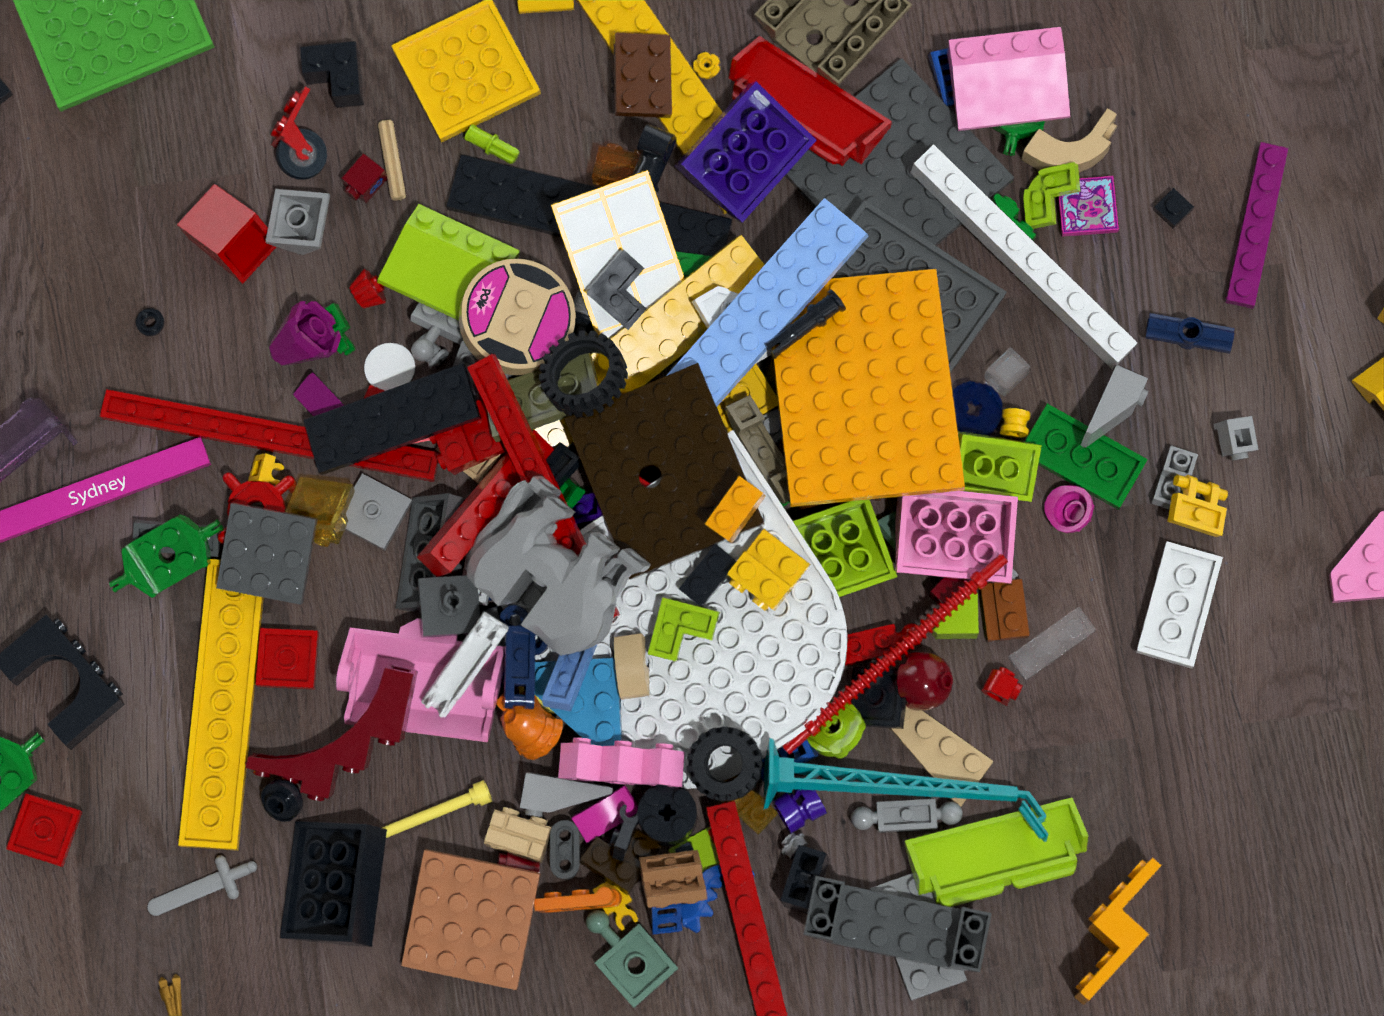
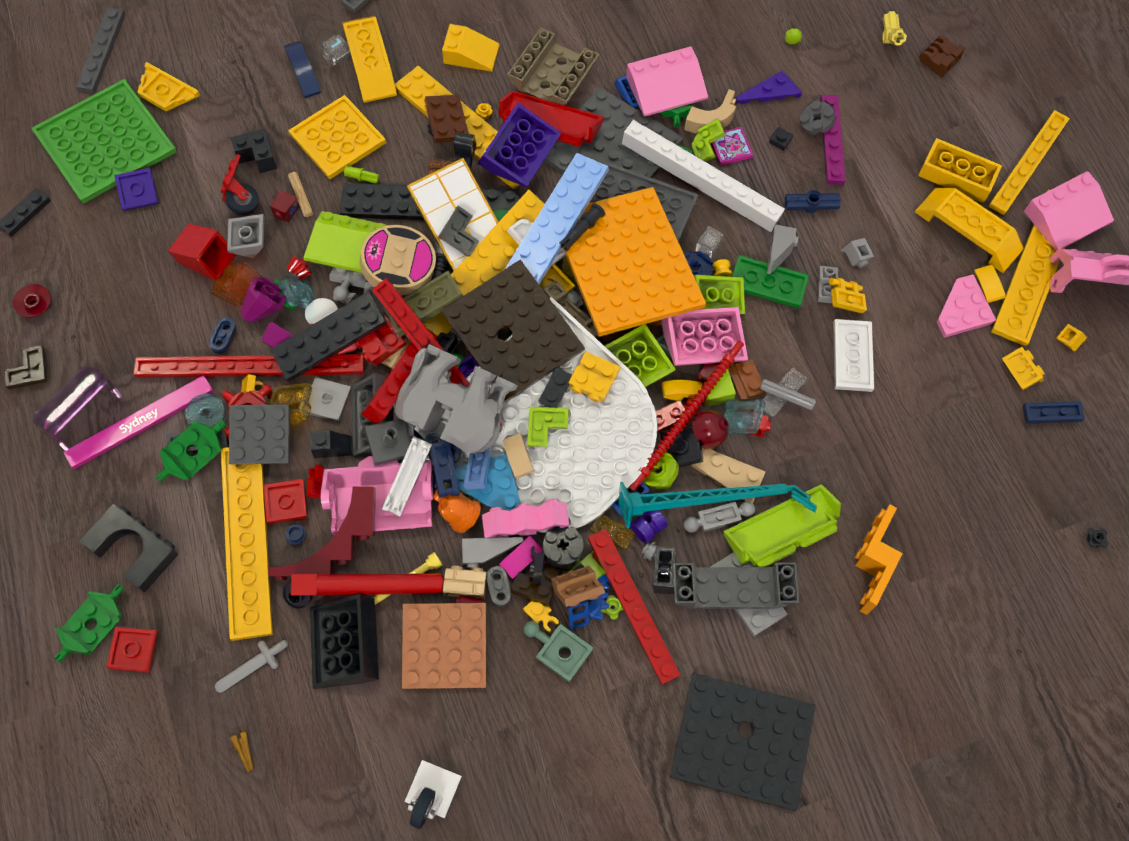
camera: 20 degrees left, 10 degrees down
black plate [136,308,165,336] -> none
orange plate [534,887,622,913] -> none
black tyre [539,330,628,417] -> none
black tyre [687,727,763,801] -> none
light orange brick [705,476,766,544] -> none
dark pink piece [1044,485,1094,533] -> none
none -> dark purple plate [114,168,159,211]
none -> clear light blue plate [185,394,226,427]
none -> dark blue plate [209,317,236,353]
none -> clear orange slope [211,263,263,306]
none -> clear light blue plate [278,273,314,308]
none -> dark blue plate [286,525,306,545]
none -> red brick [291,573,445,596]
none -> red plate [307,464,324,500]
none -> black slope [310,430,353,458]
none -> lime plate [601,595,623,620]
none -> yellow slope [662,380,702,401]
none -> clear light blue plate [724,399,765,433]
none -> dark purple wing [735,71,802,104]
none -> light grey axle [760,379,816,410]
none -> lime tile [785,29,802,45]
none -> dark grey plate [799,100,835,135]

